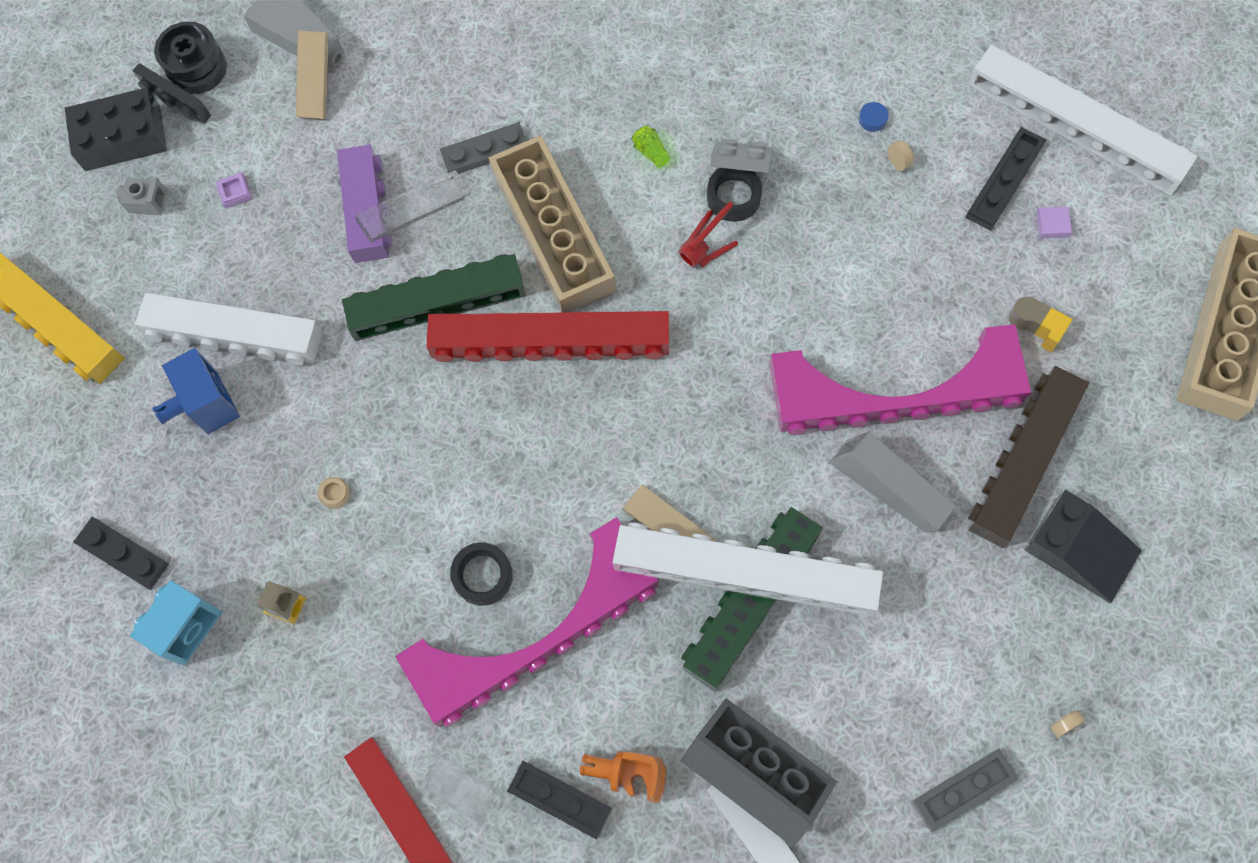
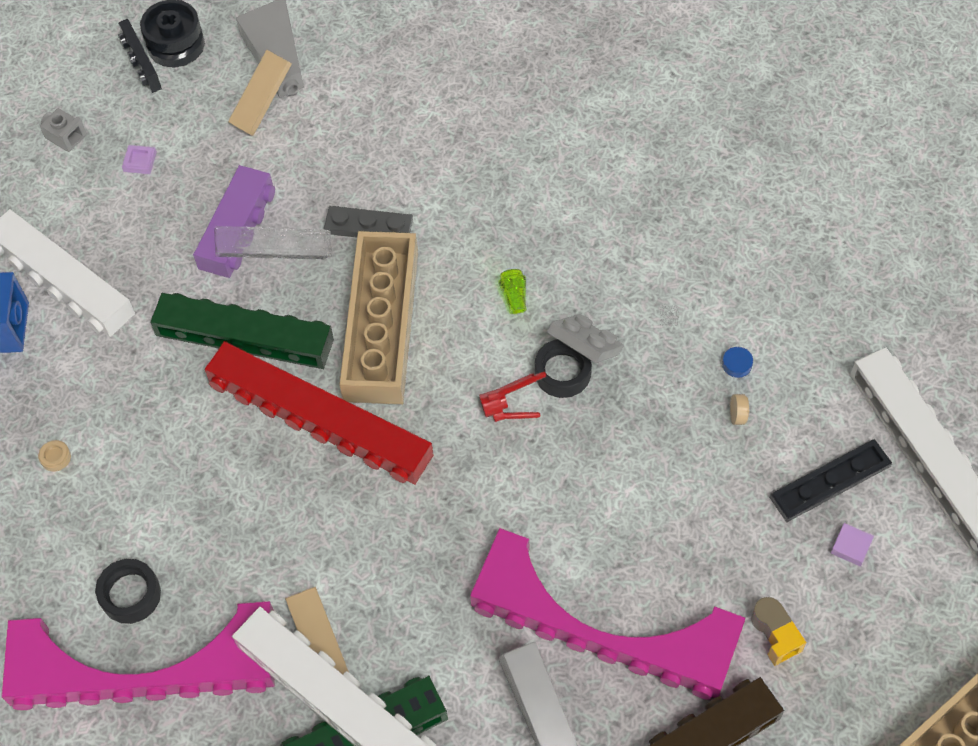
camera: 25 degrees right, 10 degrees down
black brick [64,87,167,172] -> none

